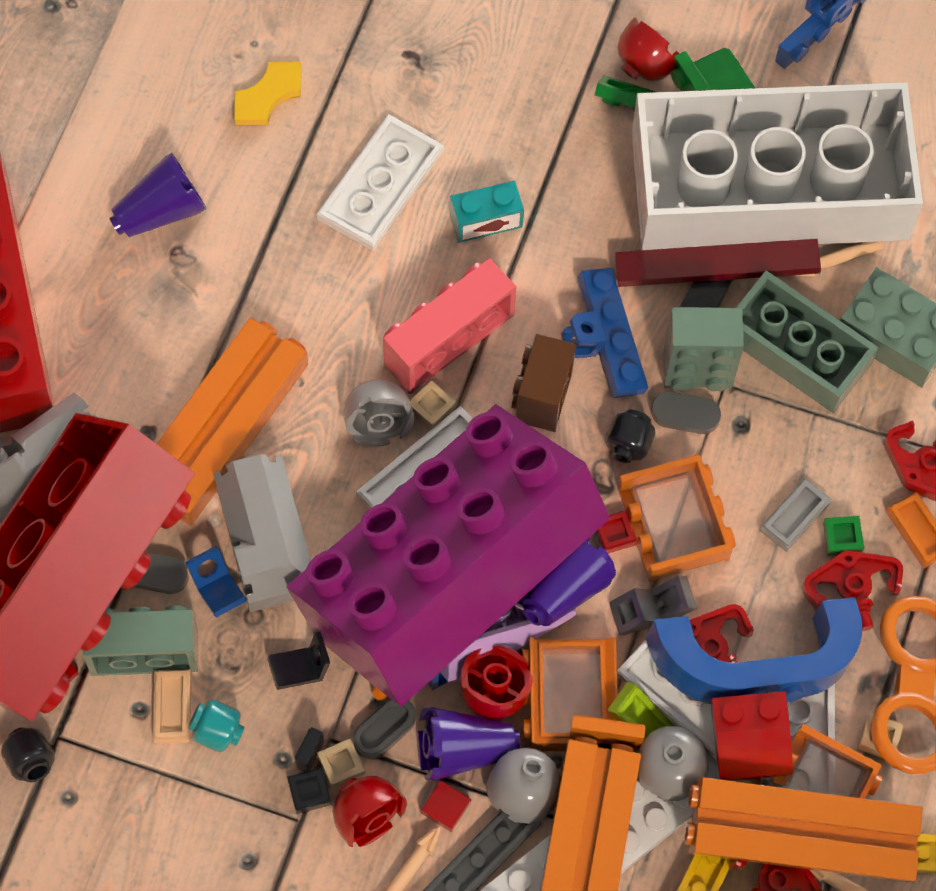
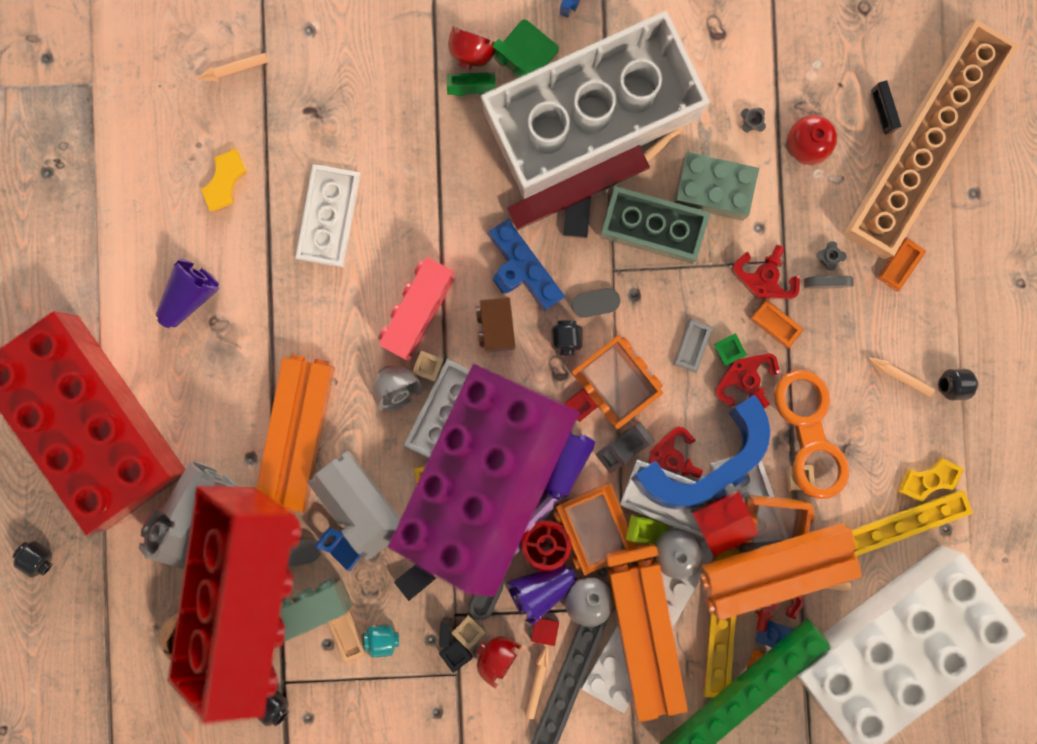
camera: 15 degrees left, 20 degrees up
teal brick [450,180,524,243] -> none
sand green brick [663,307,744,391] -> none

